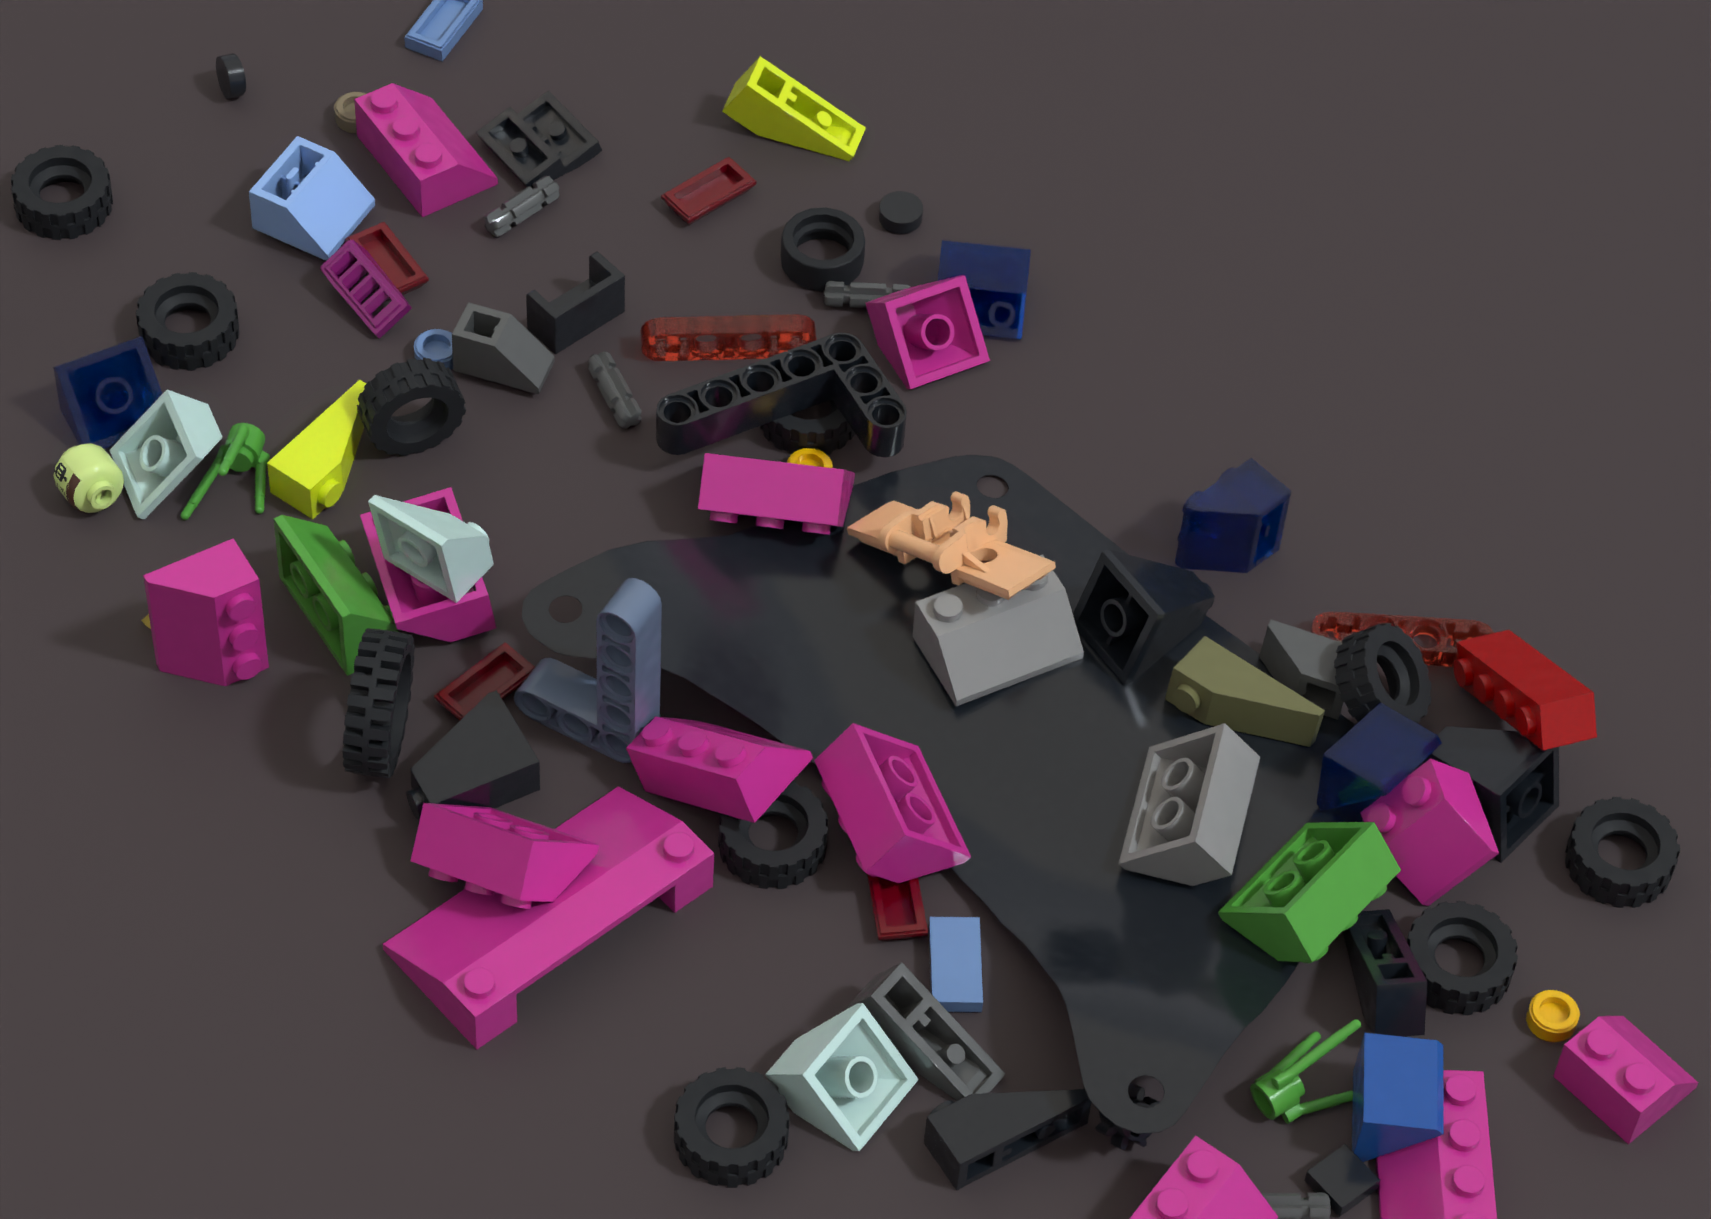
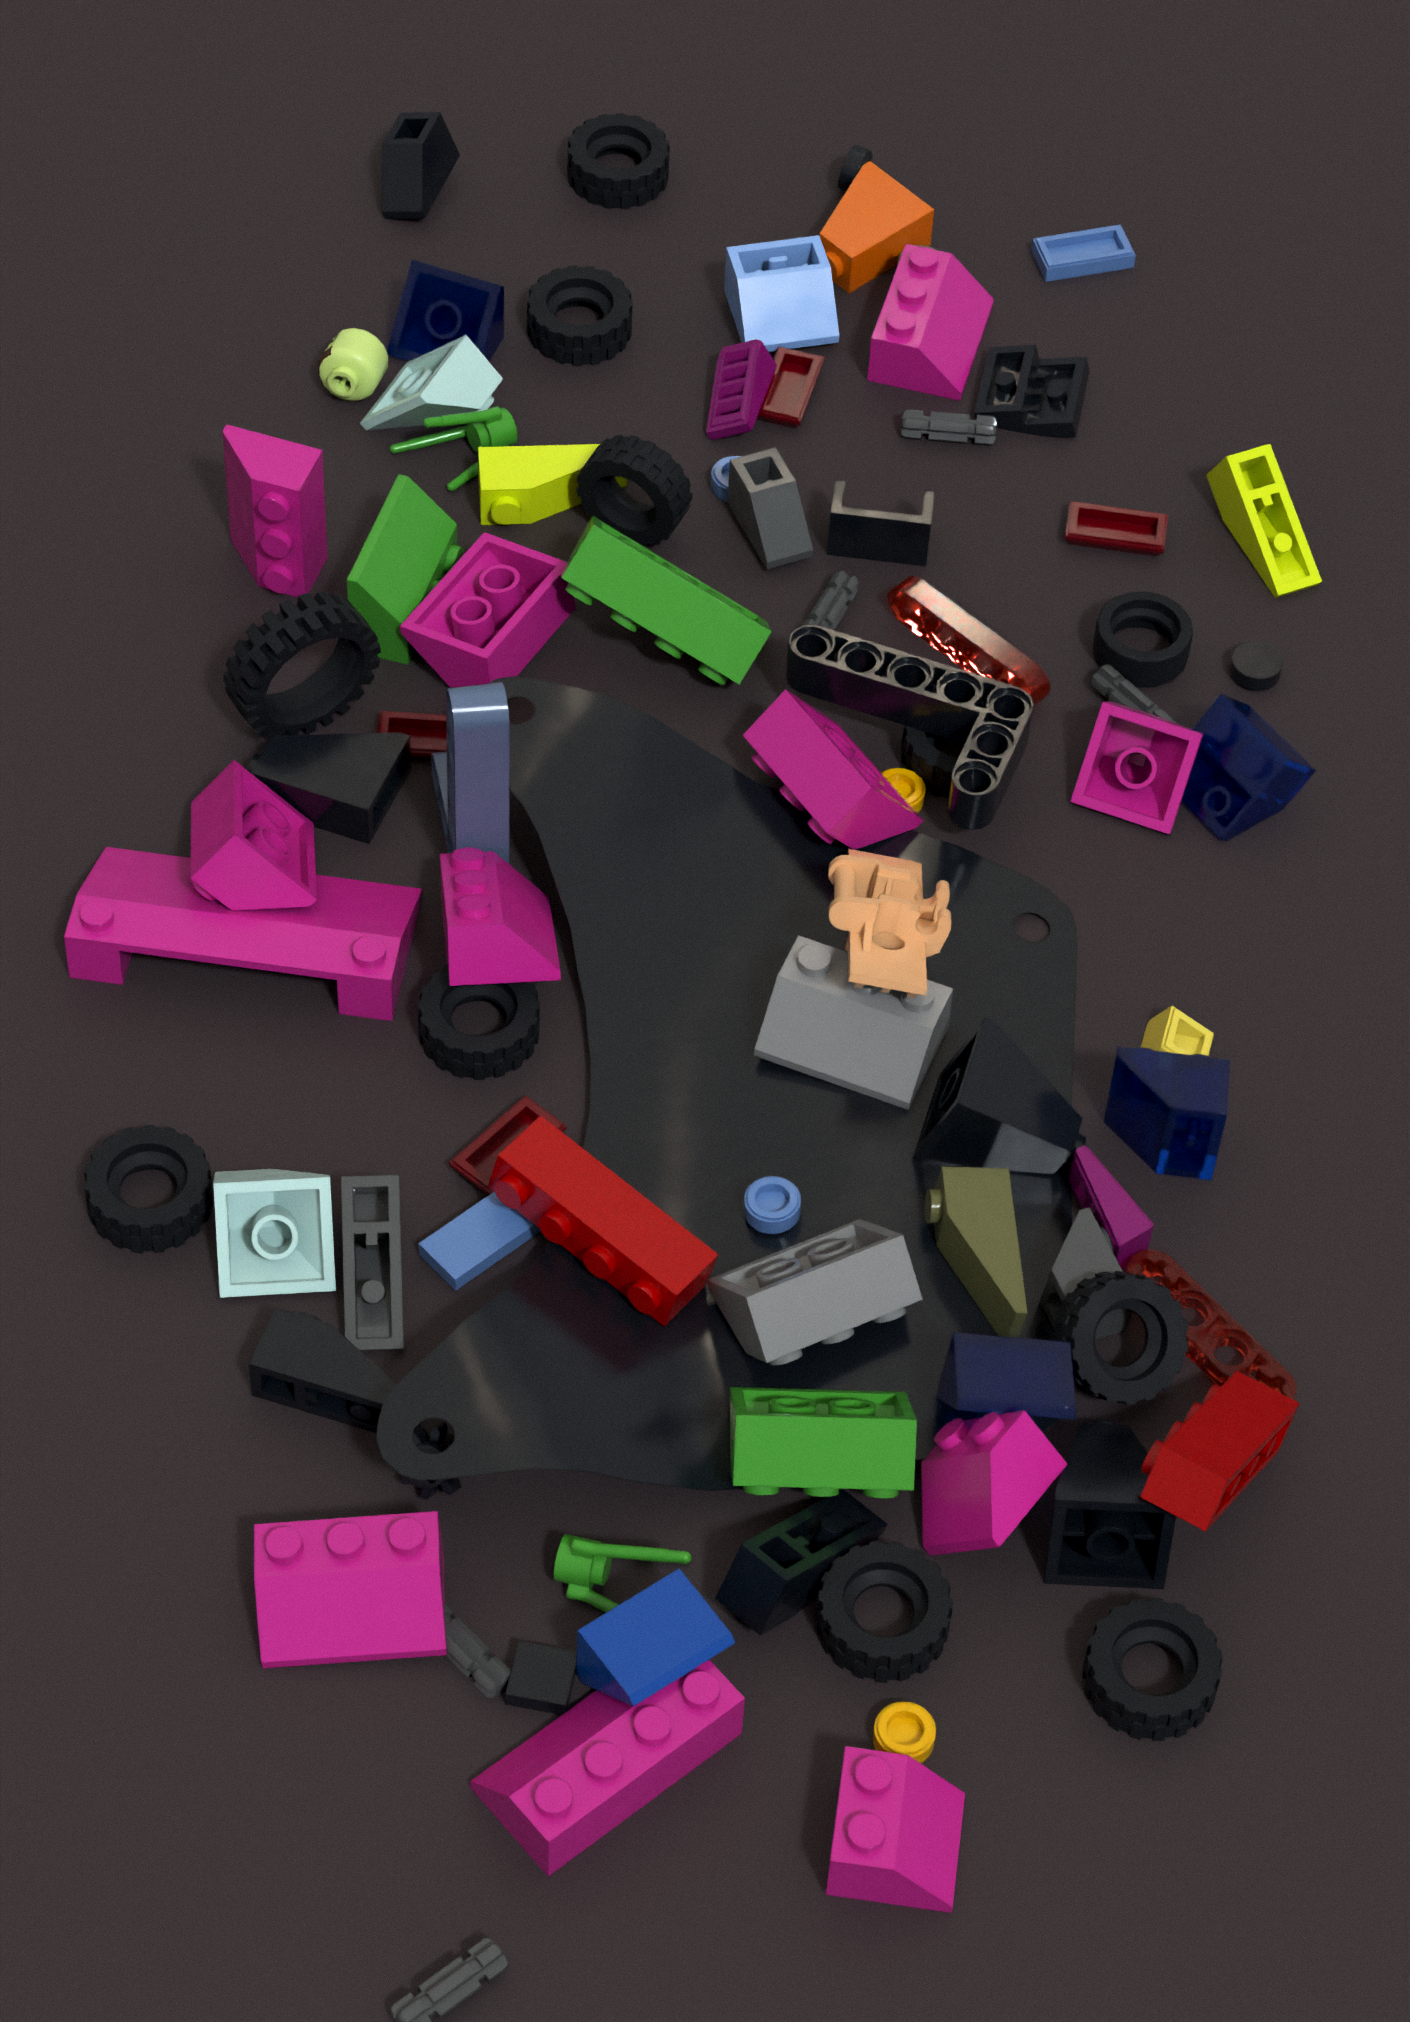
camera: 50 degrees right, 0 degrees up
light aqua slope [368,495,494,603] -> none
dark pink slope [814,723,971,883] -> none
none -> red brick [488,1116,719,1327]
none -> bright green slope [561,515,772,685]
none -> medium blue tile [744,1176,801,1234]
none -> orange slope [819,161,934,294]
none -> magenta slope [1069,1145,1154,1270]
none -> light yellow slope [1138,1005,1214,1078]

